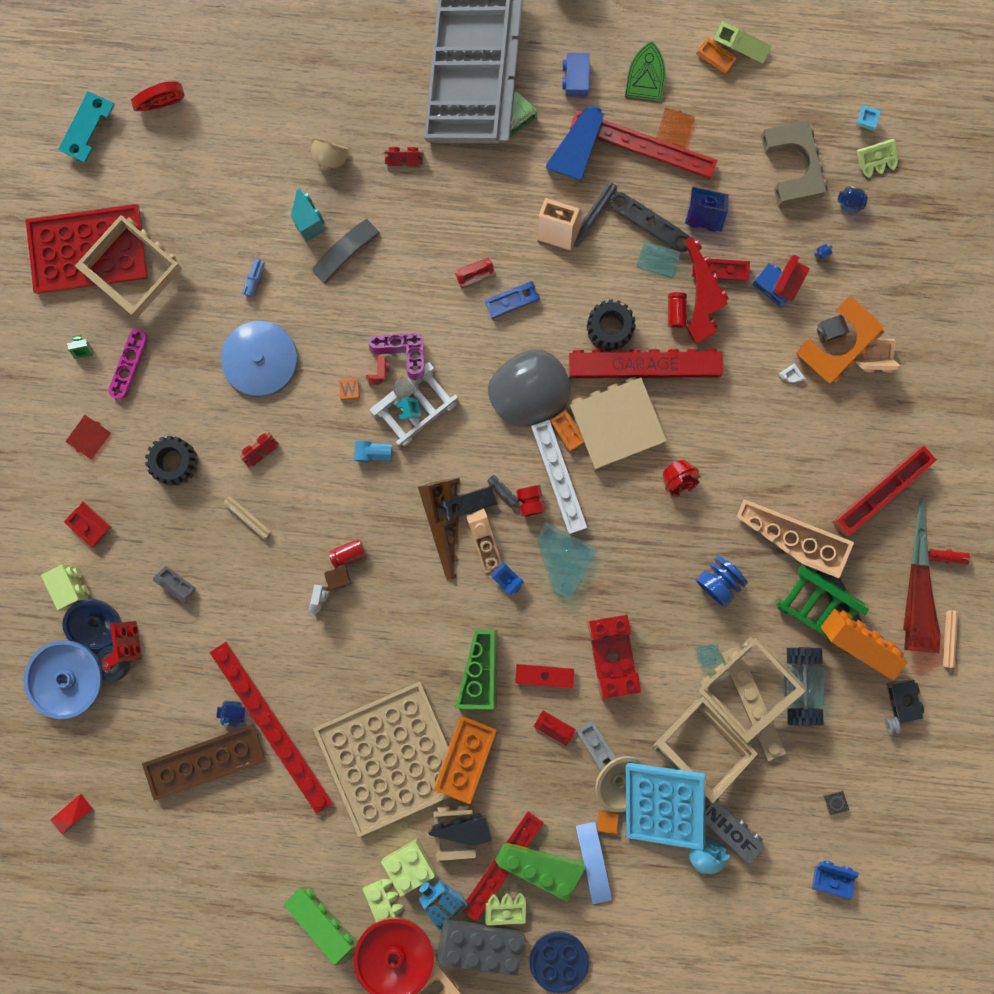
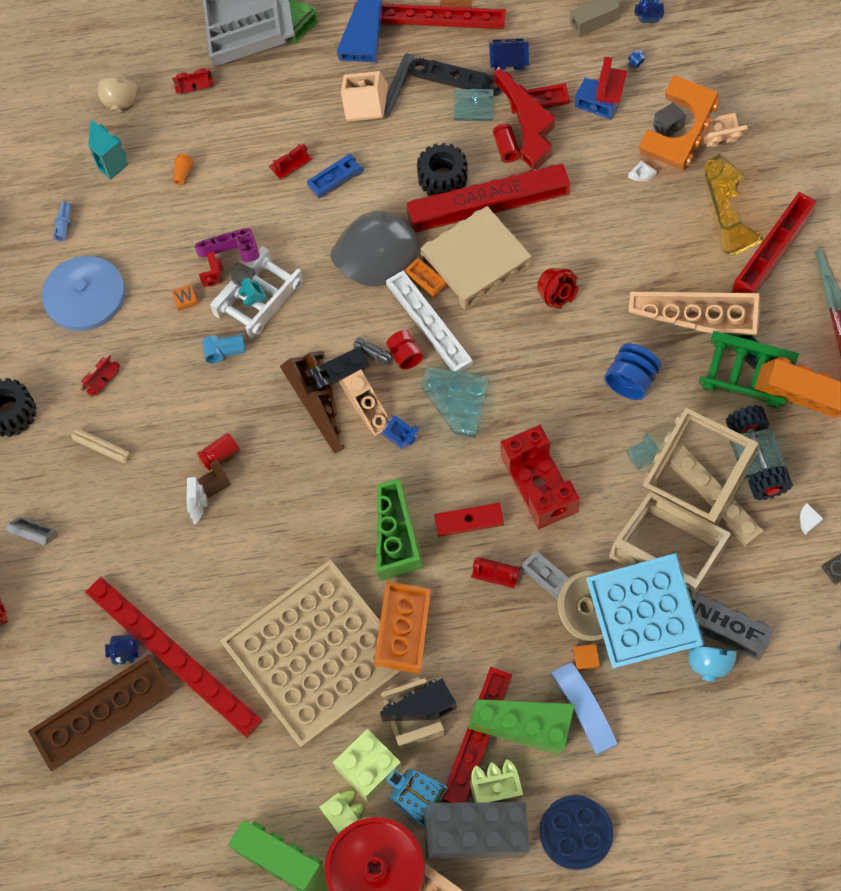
camera: 10 degrees left, 20 degrees down
dark grey slope [312,219,380,283] -> none
none -> orange cone [173,154,194,185]
none -> clear yellow windscreen [704,153,764,256]
none -> white tile [800,503,823,535]

